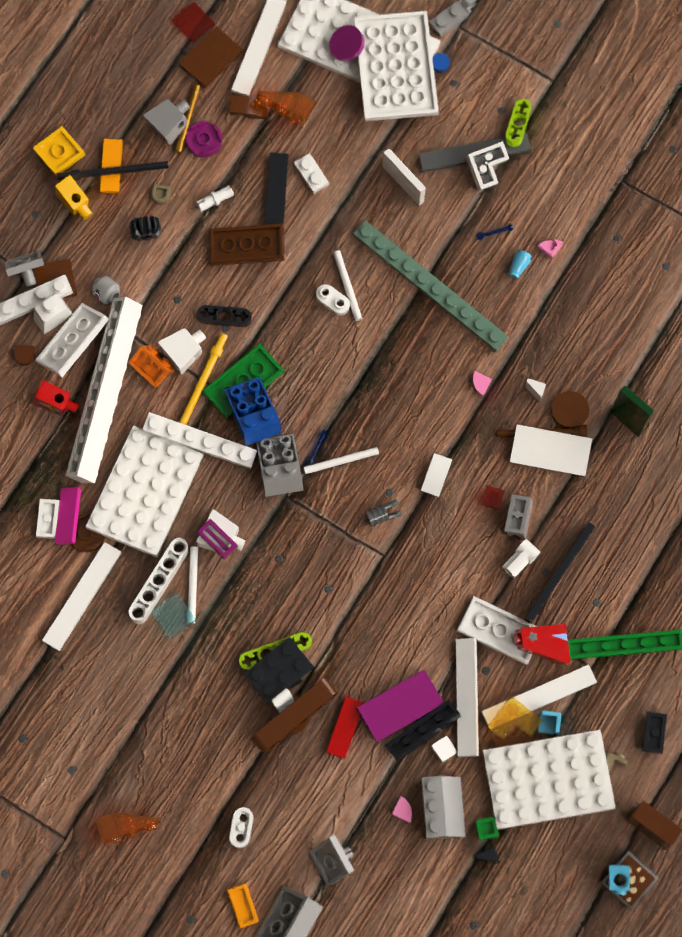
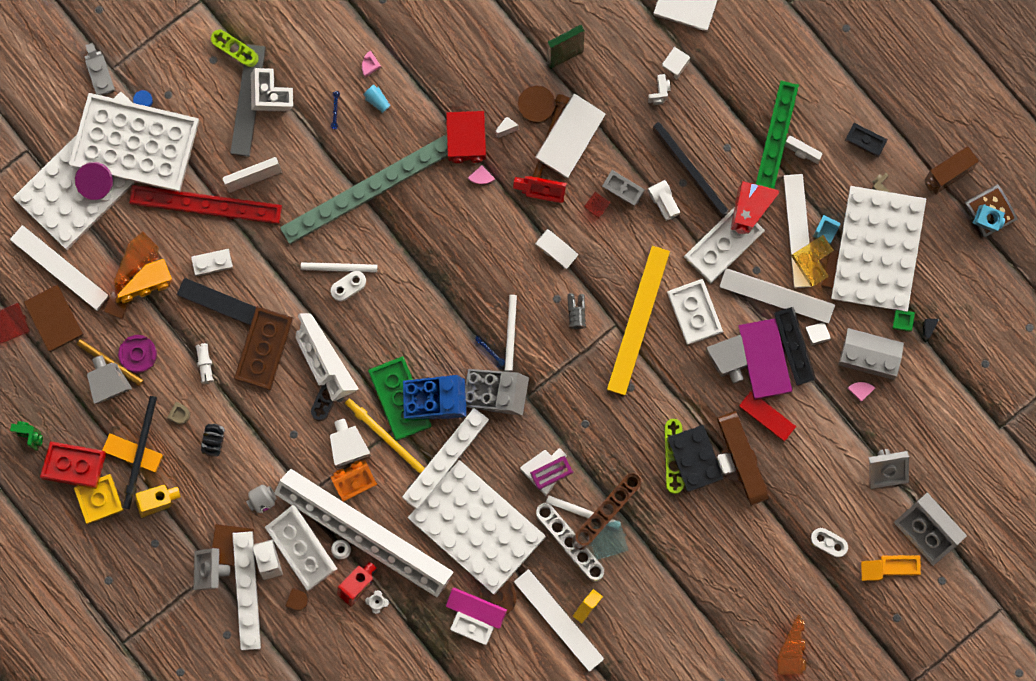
camera: 65 degrees left, 5 degrees up
none -> green bracket [10,421,43,451]
none -> red tile [40,441,106,489]
none -> light orange slope [115,259,172,303]
none -> red tile [129,185,282,225]
none -> white wedge [296,313,358,401]
none -> white plate [331,540,351,559]
none -> white plate [365,590,389,614]
none -> red panel [446,111,486,164]
none -> red hinge [513,176,567,203]
none -> reddish brown beam [572,473,641,550]
none -> yellow piece [573,589,603,623]
none -> yellow tile [607,246,670,396]
none -> white bracket [648,74,670,105]
none -> white panel [662,47,690,80]
none -> white tile [667,279,723,346]
none -> light grey torso [705,335,747,384]
none -> white plate [785,136,822,164]
none -> light orange slope [861,560,883,581]

